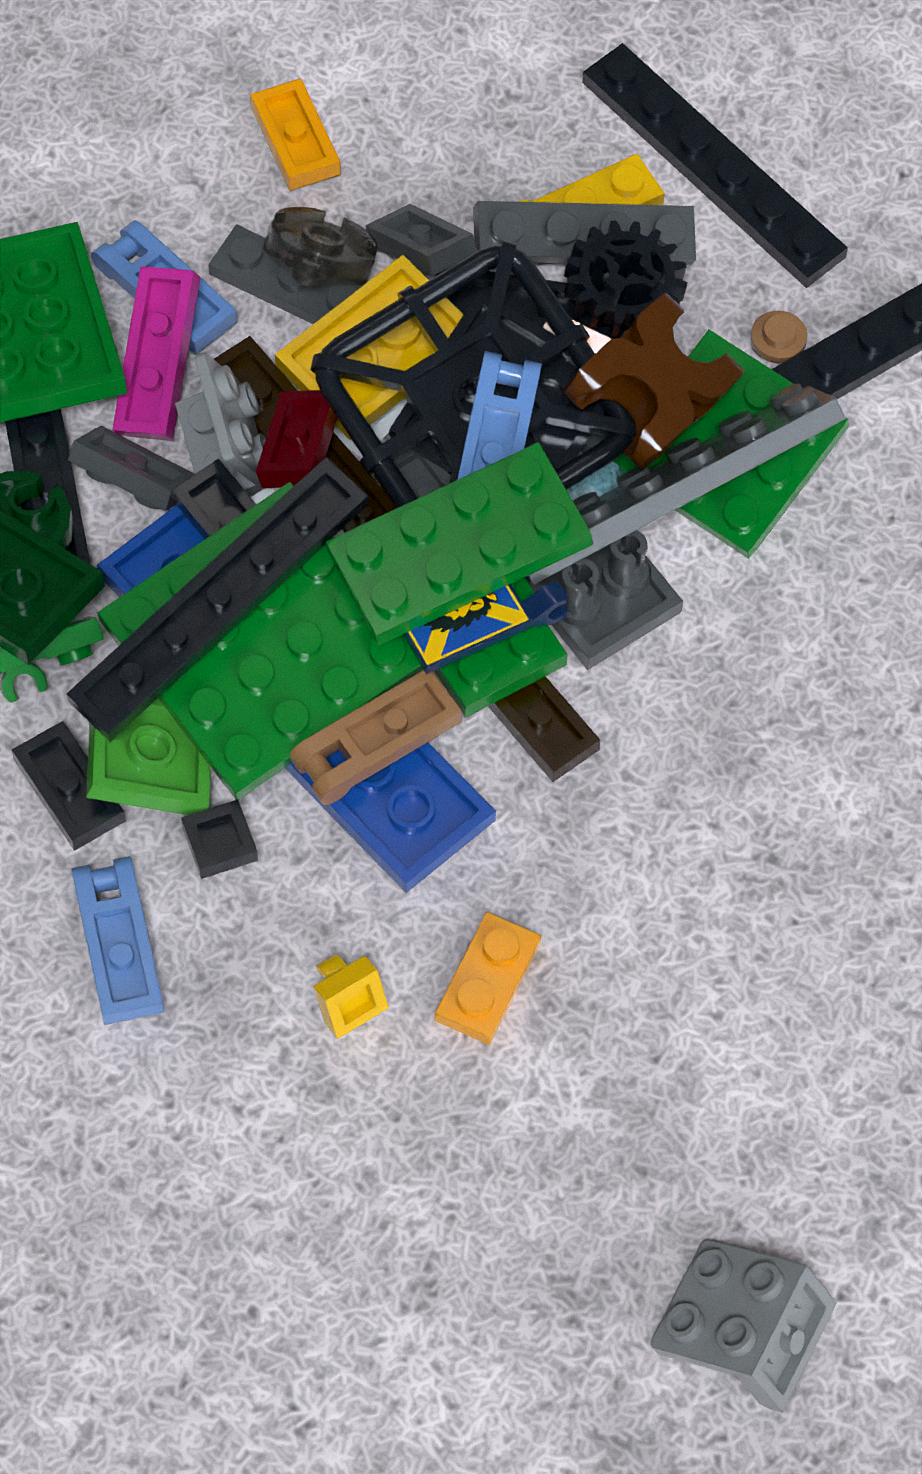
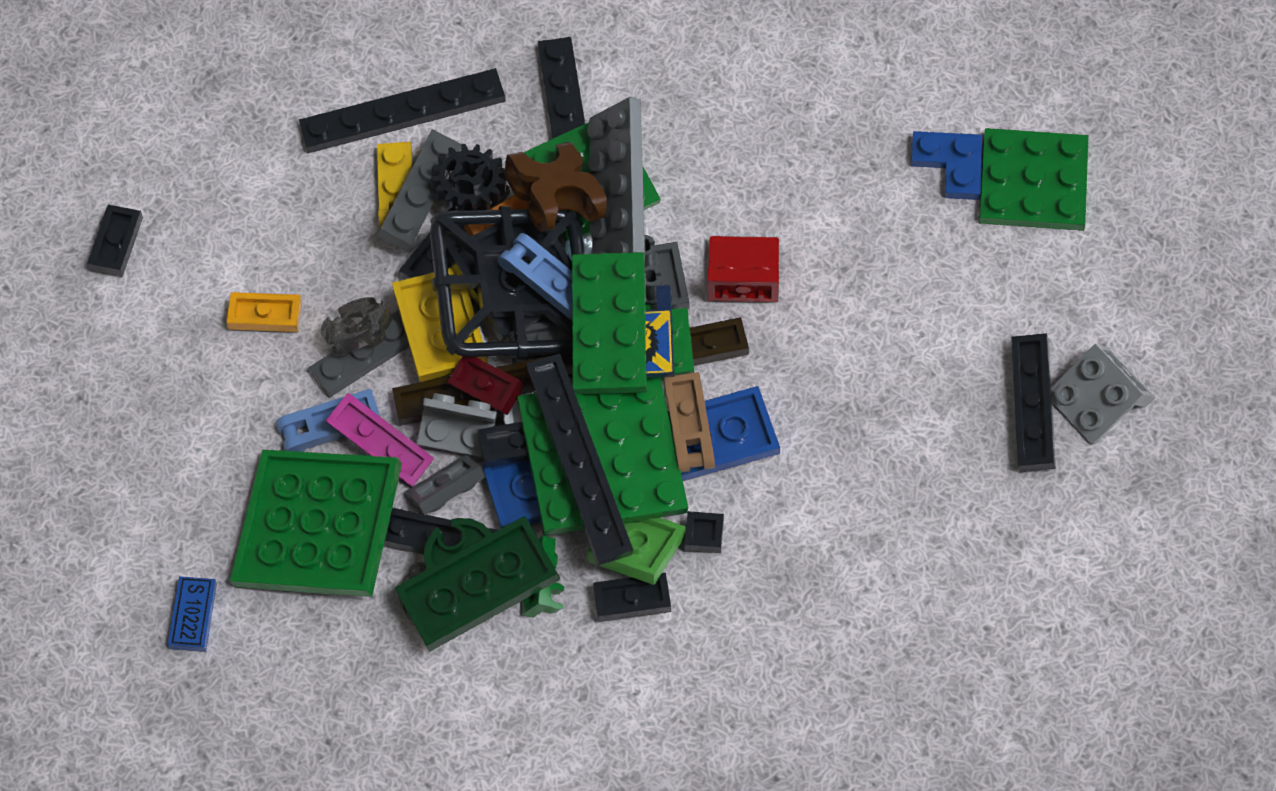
camera: 60 degrees left, 0 degrees up
medium blue plate [71,856,164,1025] -> none
yellow tile [313,954,389,1039] -> none
dark grey plate [365,204,477,276] -> none
light orange plate [435,912,542,1045] -> none
medium nougat plate [751,311,807,363] -> none
none -> red bracket [708,236,779,302]
none -> black plate [1011,333,1056,472]

